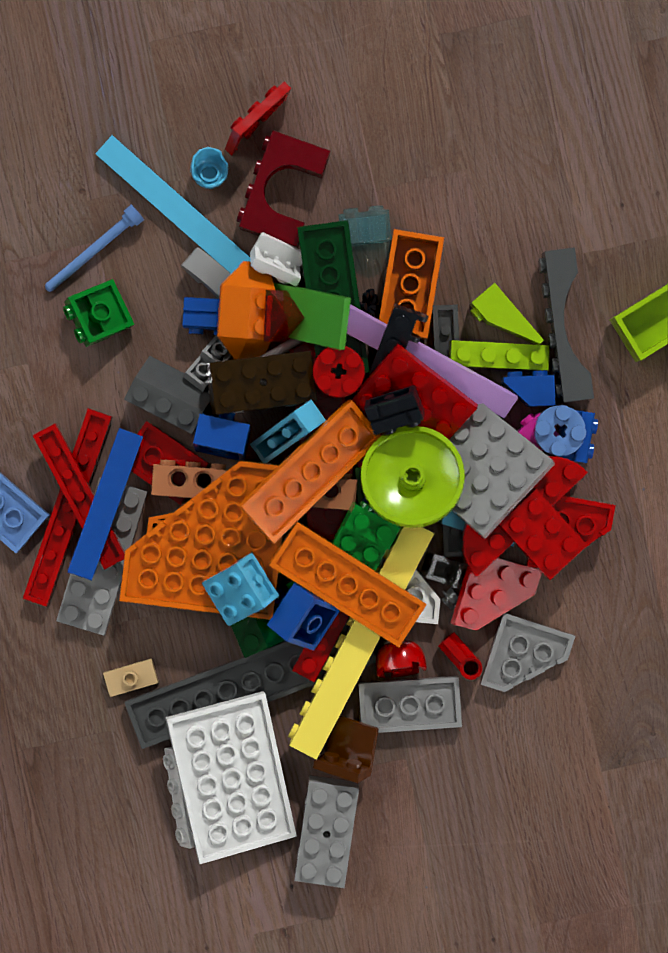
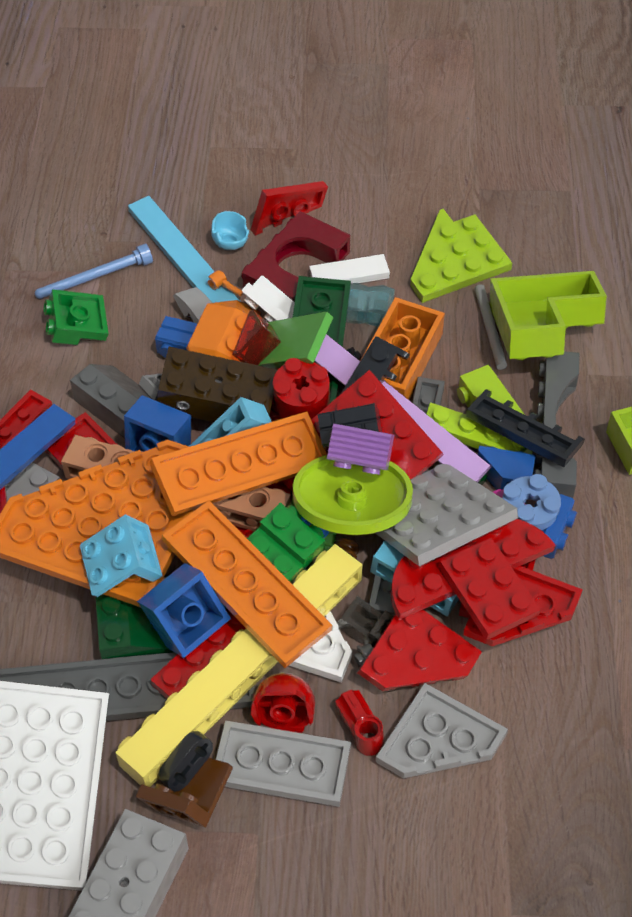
camera: 15 degrees right, 35 degrees down
none -> black beam [158,731,213,792]
none -> orange hand [208,270,243,297]
none -> white tile [310,254,390,284]
none -> medium lavender brick [327,424,394,475]
none -> lime wing [410,209,512,303]
none -> black hinge [466,389,585,467]
none -> light grey bar [475,284,507,370]
none -> lime piece [490,271,607,360]

